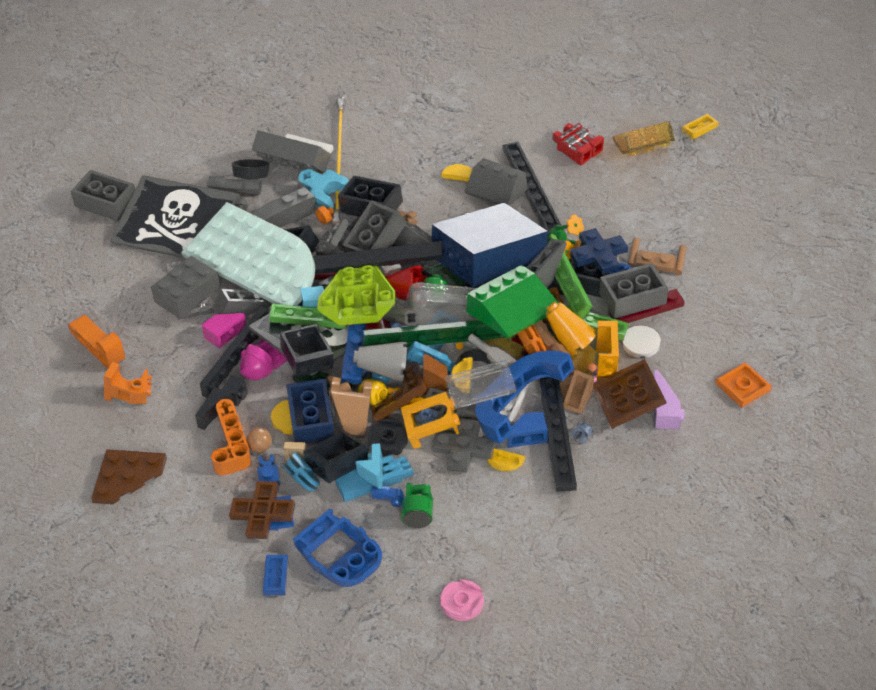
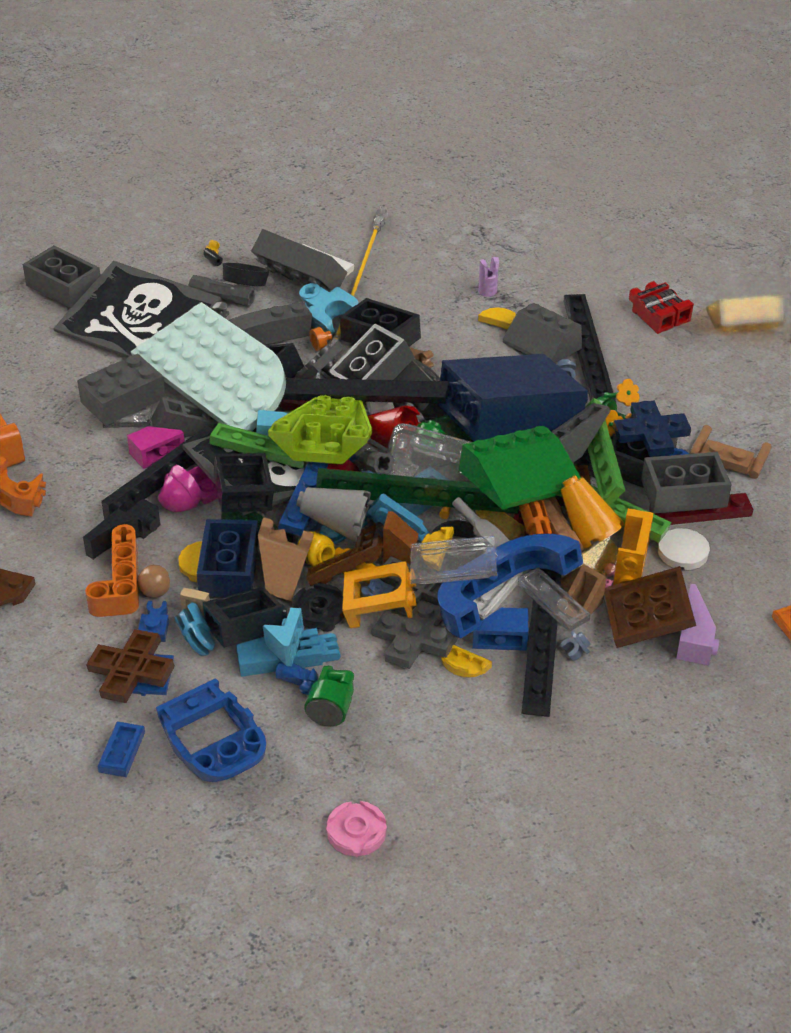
camera: 10 degrees right, 5 degrees down
none -> black arm [204,240,223,266]
none -> lavender hinge [478,257,499,297]
none -> clear tile [517,567,591,632]
none -> sand blue plate [557,359,576,379]

